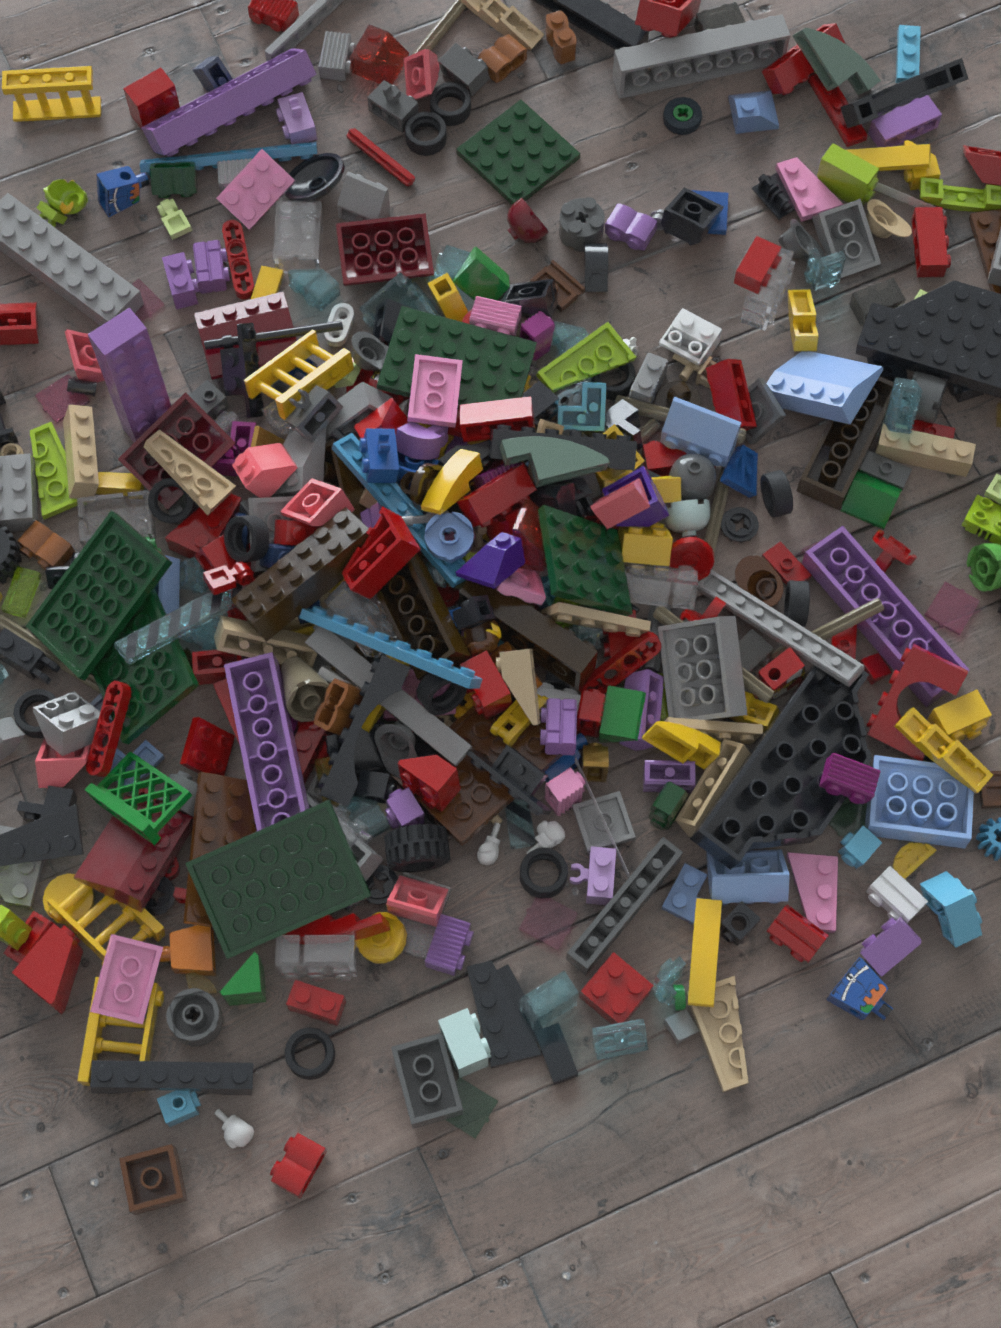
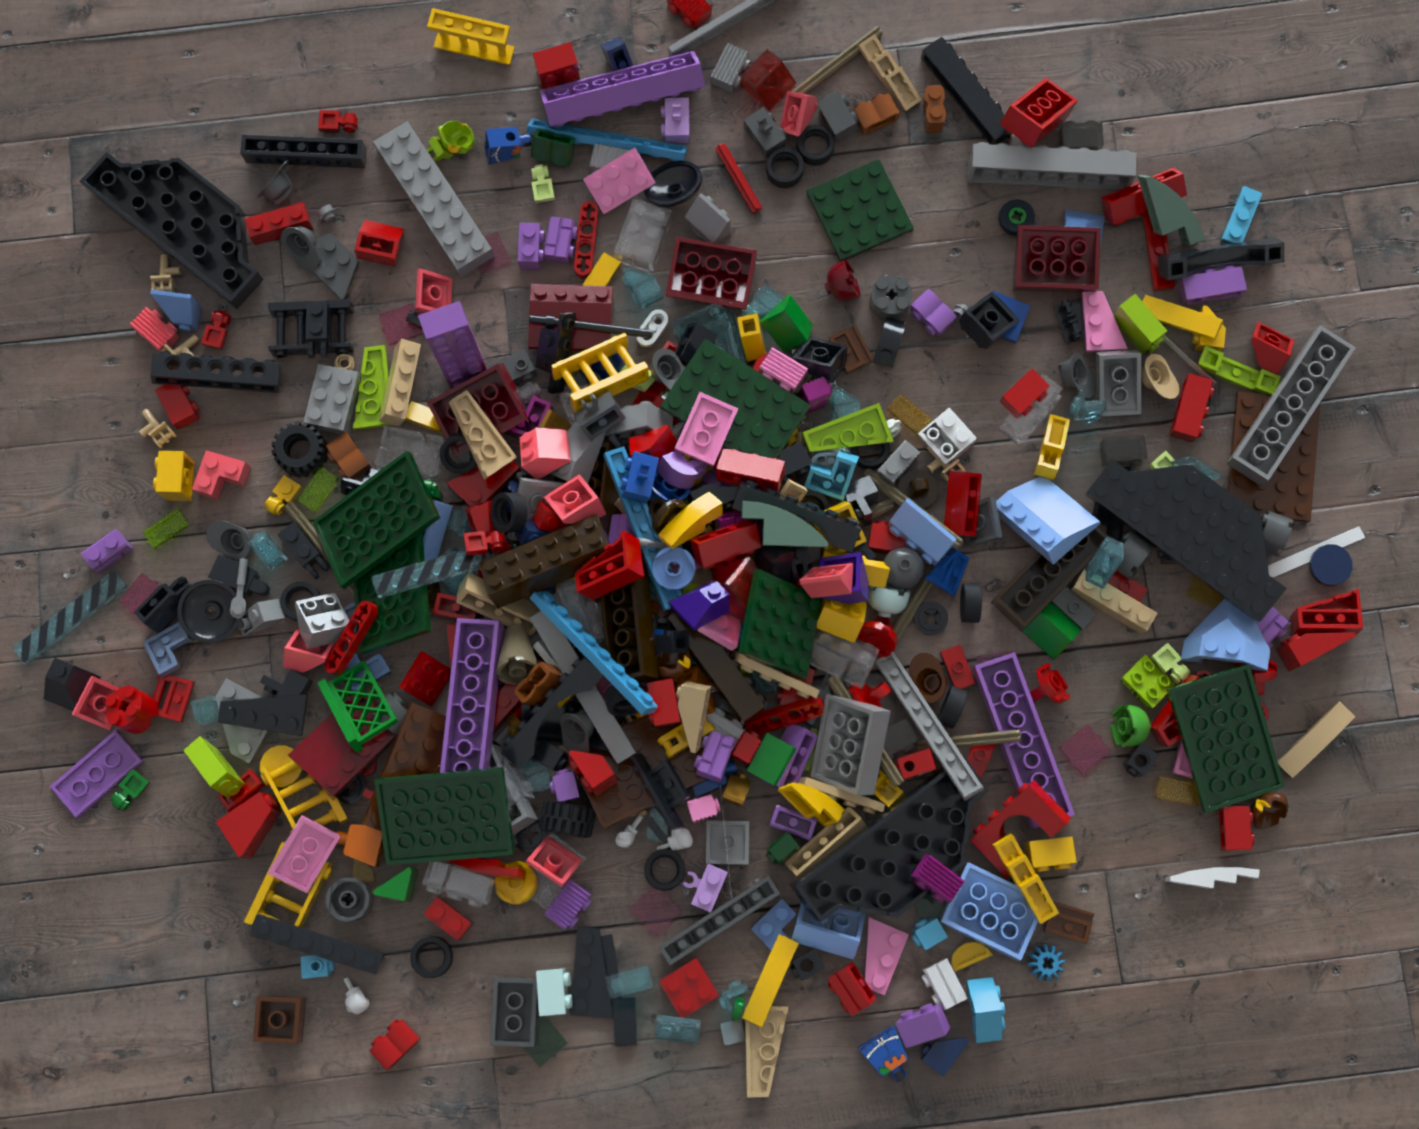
camera: 20 degrees right, 10 degrees up
red slope [860,653,892,685] -> none
none -> clear yellow tile [887,393,932,436]
none -> dark blue slope [920,1037,969,1077]
none -> dark red slope [1013,225,1101,293]

